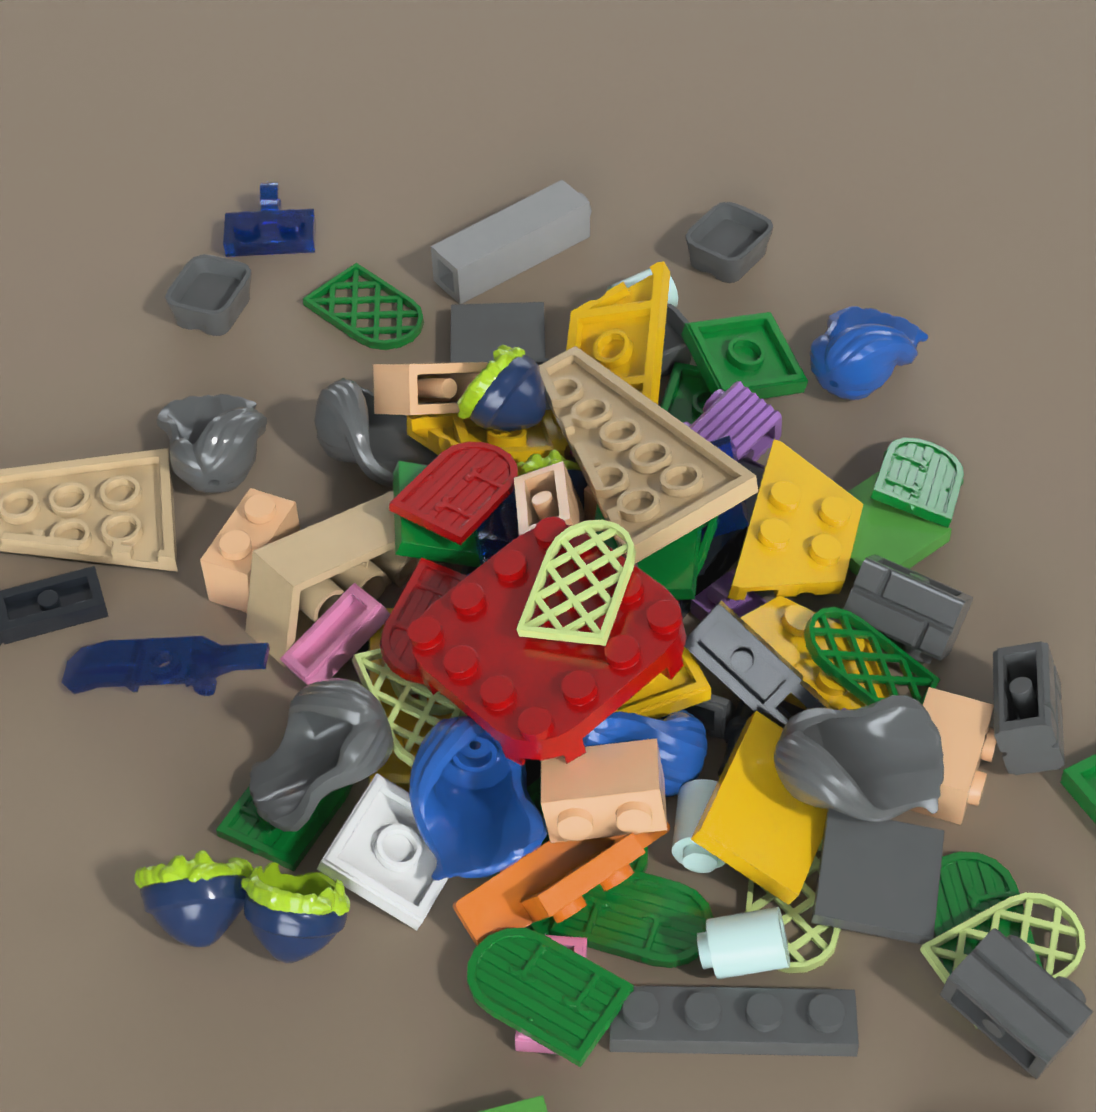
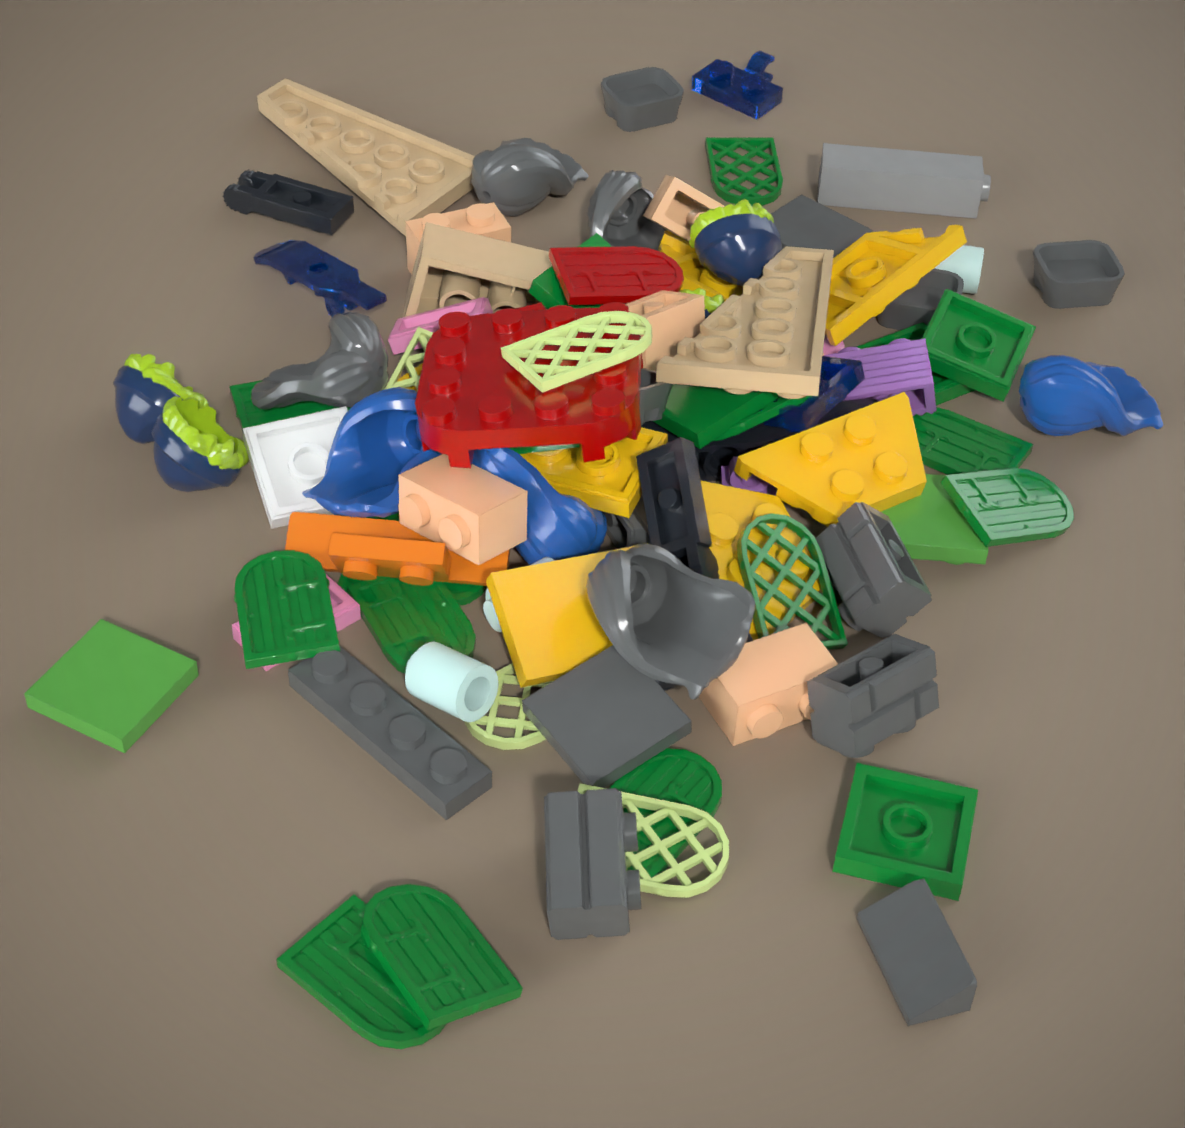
camera: 40 degrees right, 5 degrees down
none -> green window [913,407,1033,475]

